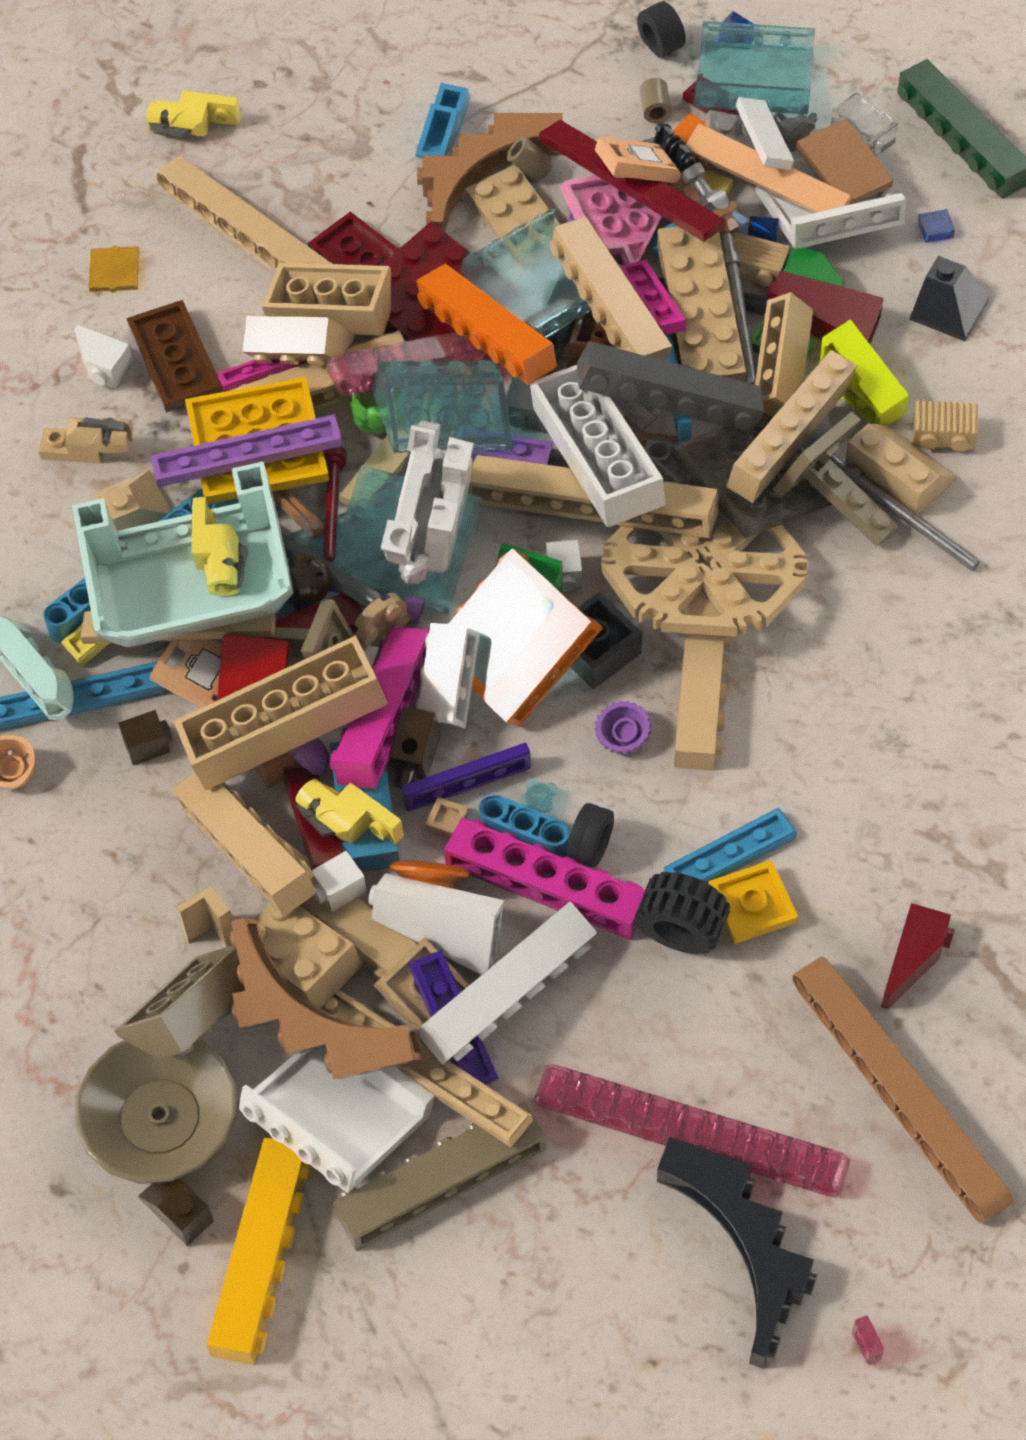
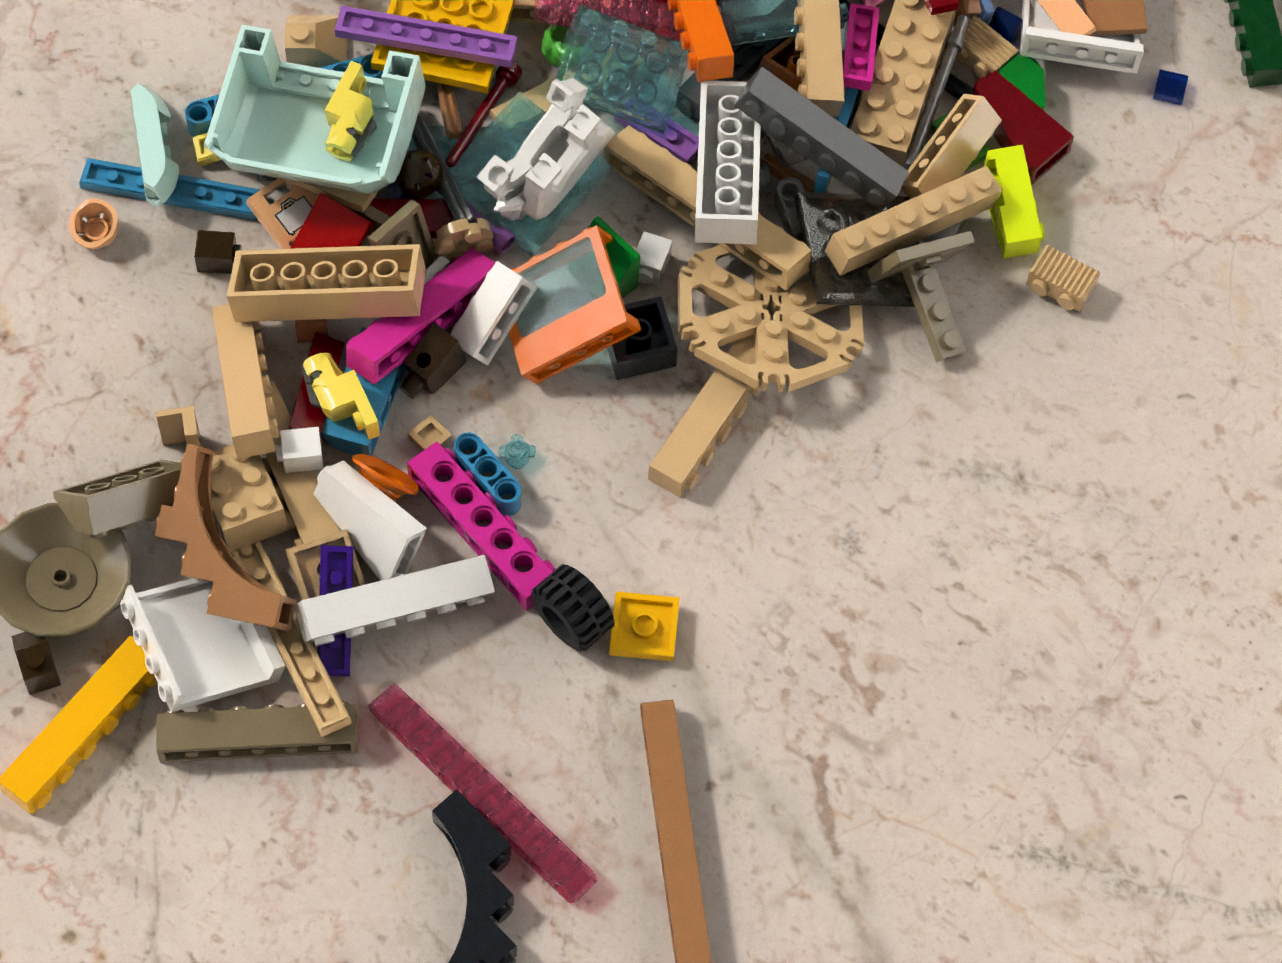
camera: 20 degrees right, 5 degrees up
medium lavender hat [288,738,329,776] -> none
dark purple tile [401,742,531,812] -> none
black tyre [567,803,614,868] -> none
medium lavender hat [594,701,652,754] -> none
dark azure tile [664,807,797,883] -> none
flat silver bar [830,454,980,571] -> none
tan slope [845,423,957,515] -> none
dark red slope [881,903,955,1009] -> none
black slope [910,256,989,341] -> none

